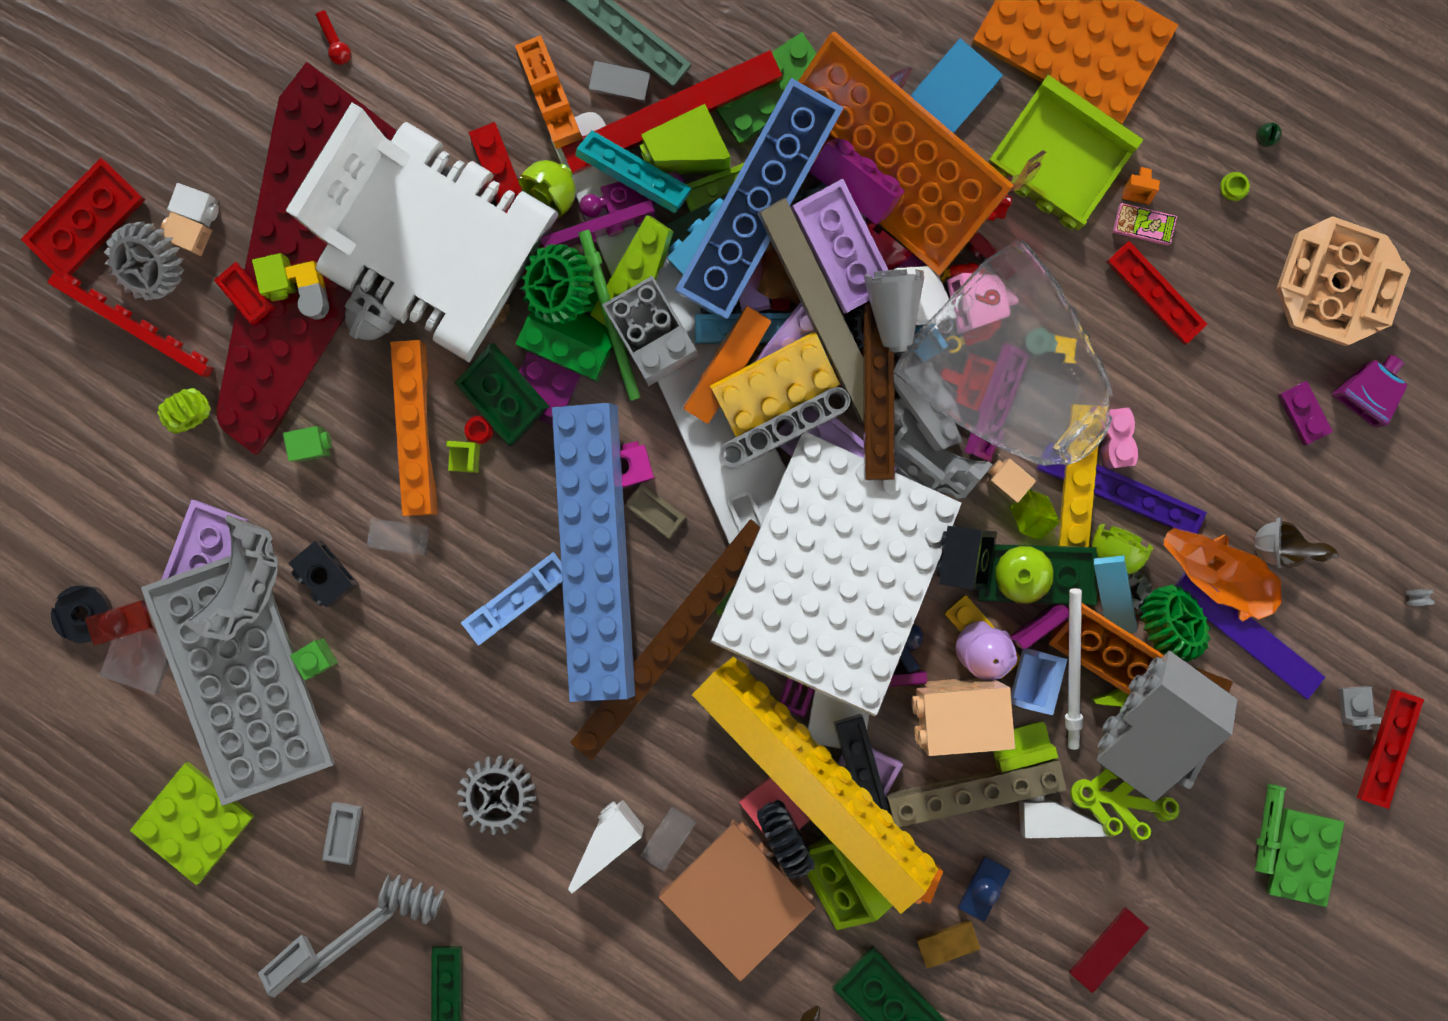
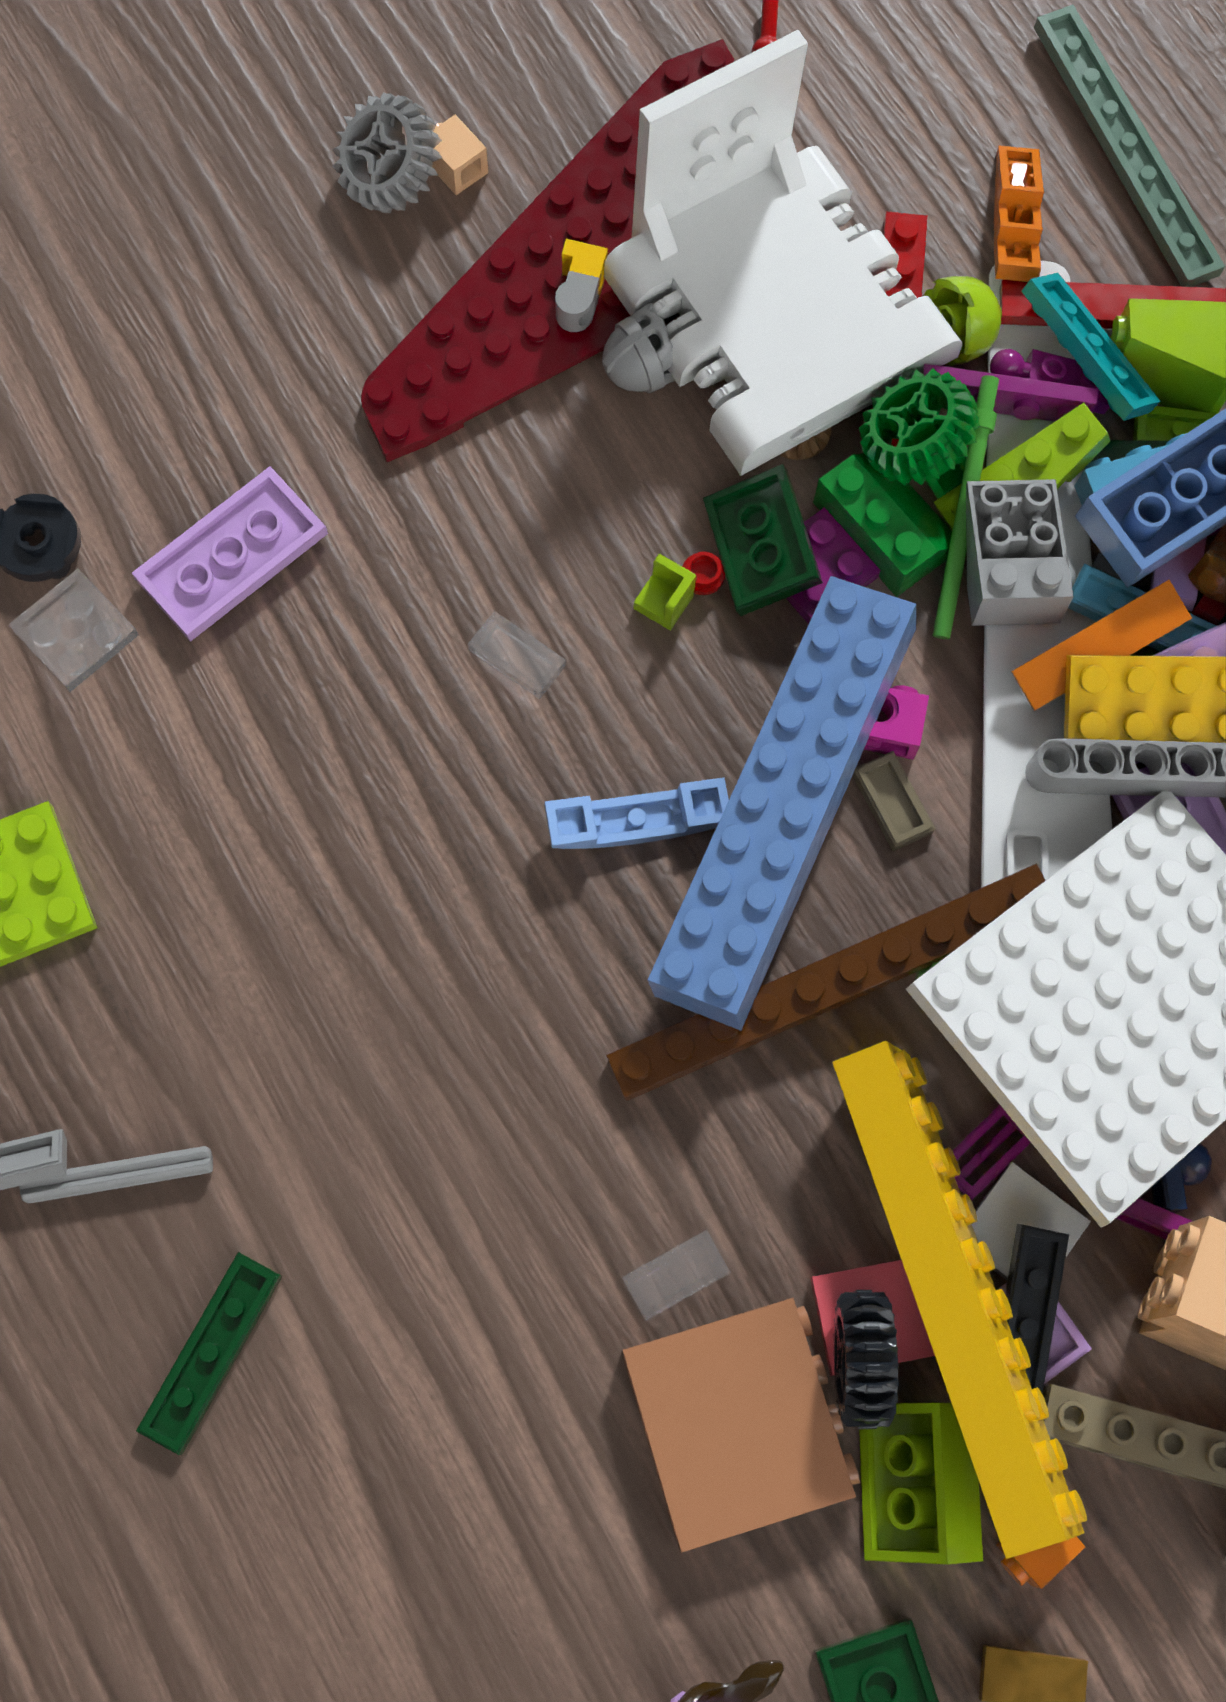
camera: 20 degrees right, 15 degrees down
red plate [21,157,146,276] -> none
red plate [47,273,214,377] -> none
clear red tile [85,600,153,646] -> none
light grey plate [141,556,335,806] -> none
lime gear [157,388,211,434] -> none
white brick [167,183,219,227] -> none
light grey windscreen [185,515,278,641] -> none
red tile [214,262,275,326] -> none
lime brick [252,253,297,301] -> none
bright green brick [283,426,332,463] -> none
black brick [288,541,359,607] -> none
bright green brick [290,638,338,681] -> none
light grey tile [322,802,363,865] -> none
light grey piece [378,873,445,924] -> none
orange arch [390,340,438,517] -> none
light grey gear [457,756,536,835] -> none
white slope [568,800,644,894] -> none
light grey tile [588,61,651,103] -> none
dark blue tile [958,855,1011,922] -> none

